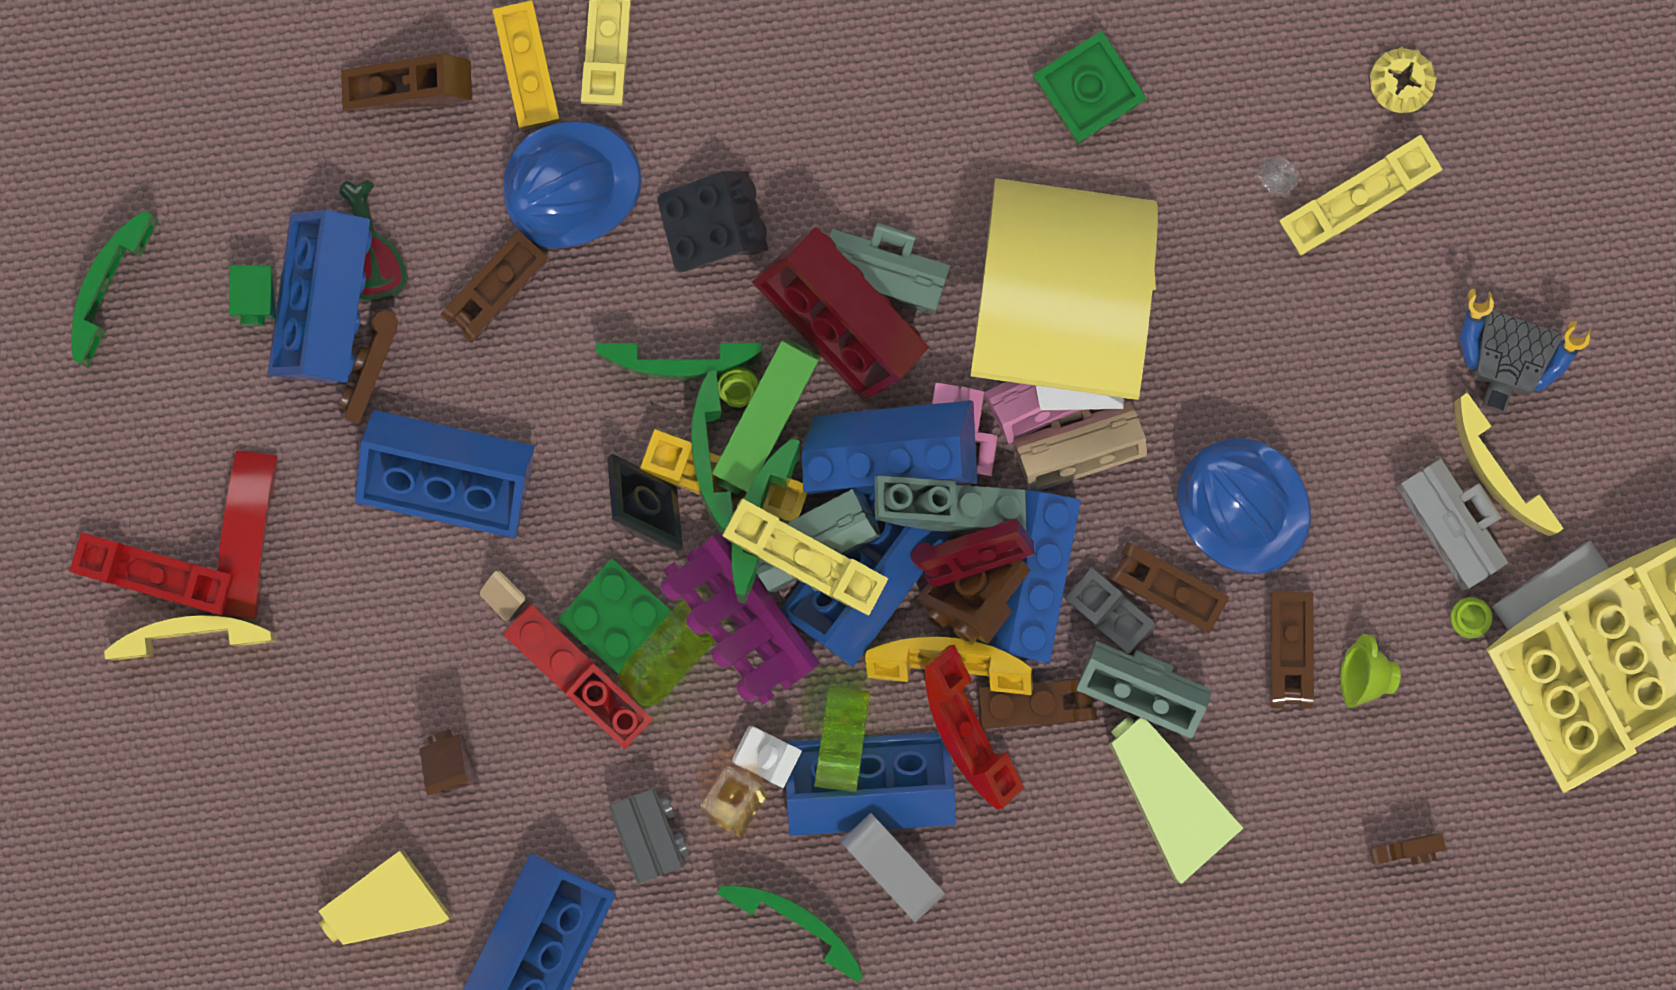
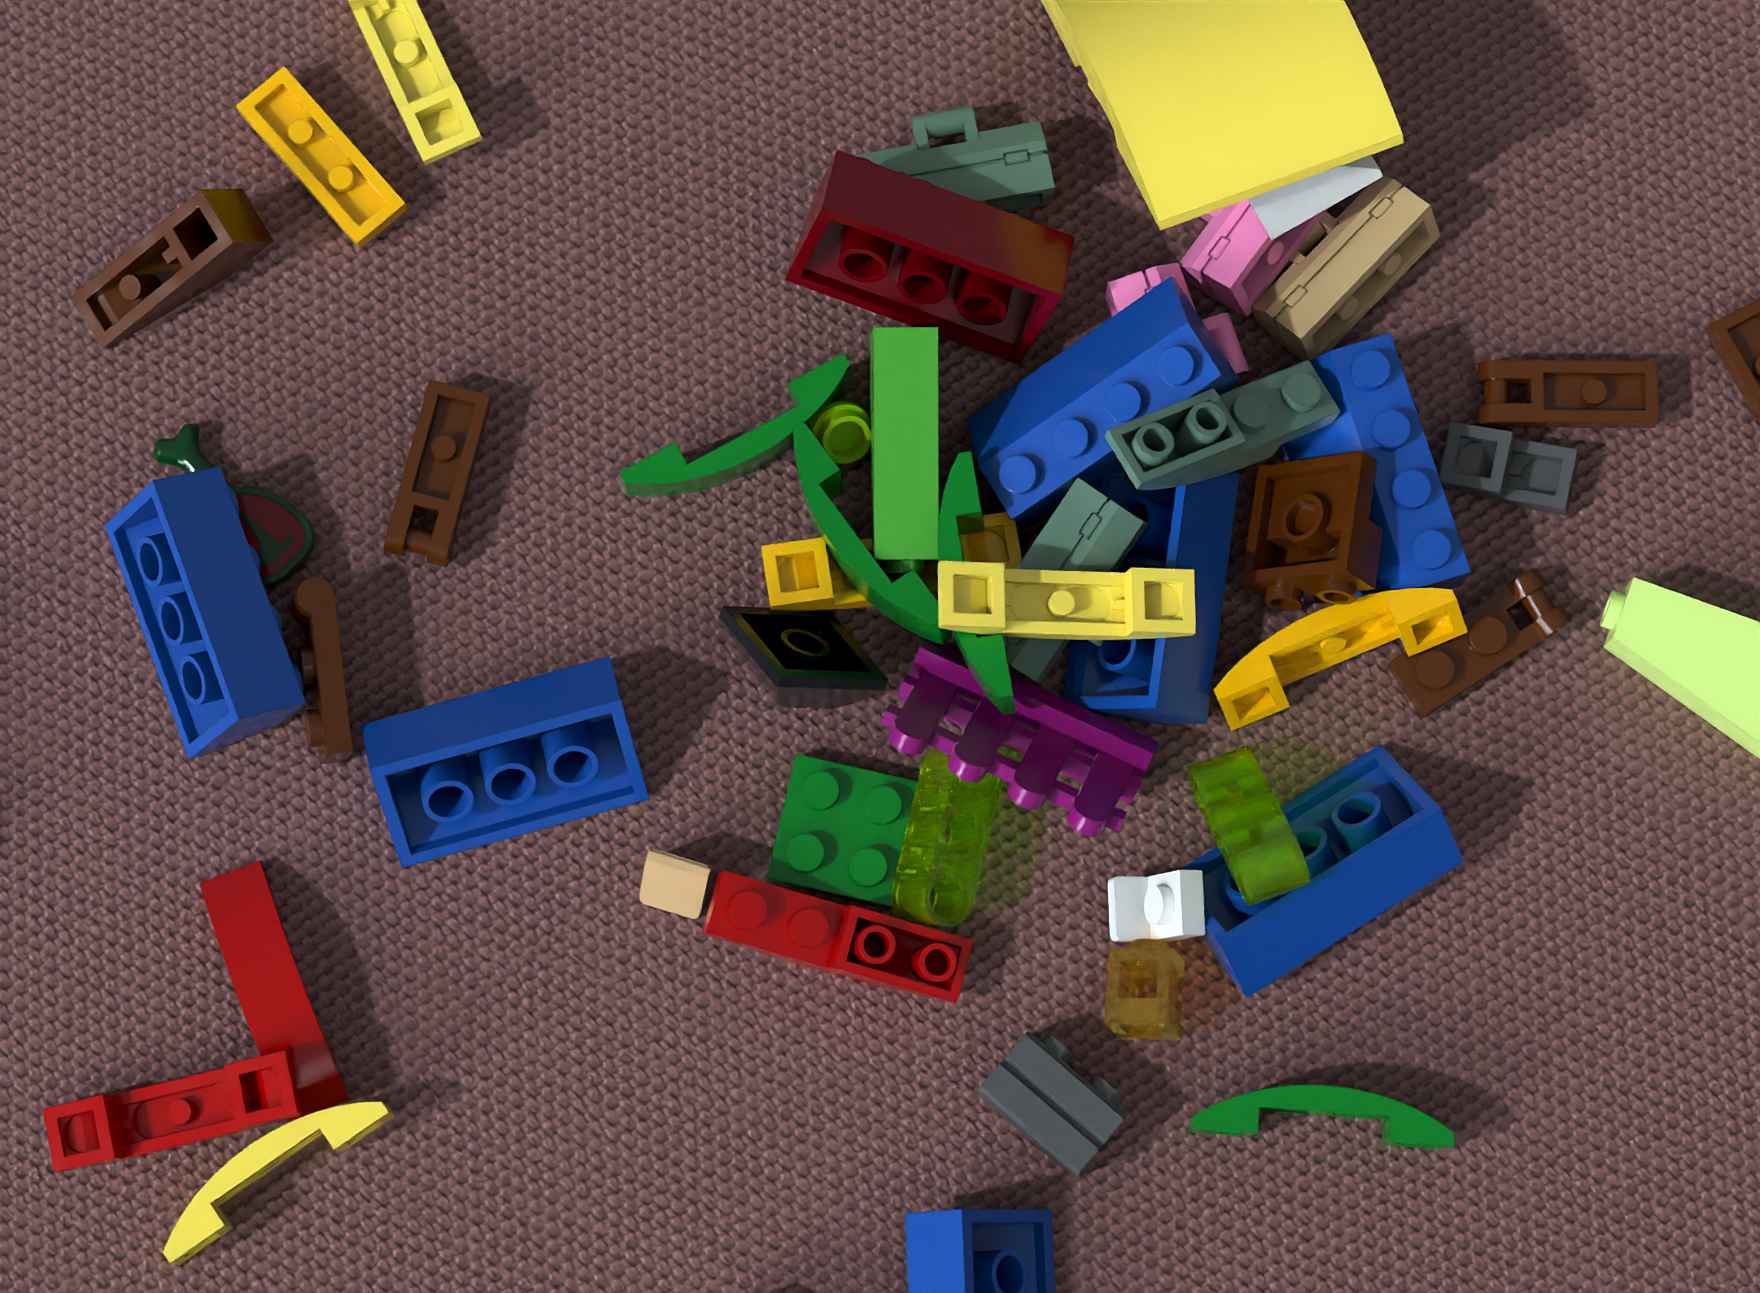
camera: 25 degrees left, 5 degrees down
green brick [229,265,277,327] -> none
reddish brown slope [420,729,479,795] -> none
blue piece [504,121,642,249] -> none
black bracket [658,171,769,272] -> none
light grey beam [840,813,946,923] -> none
dark red plate [910,518,1035,587] -> none
red slope [925,644,1024,810] -> none
sand green piece [1076,641,1212,739] -> none
blue piece [1177,438,1311,574] -> none

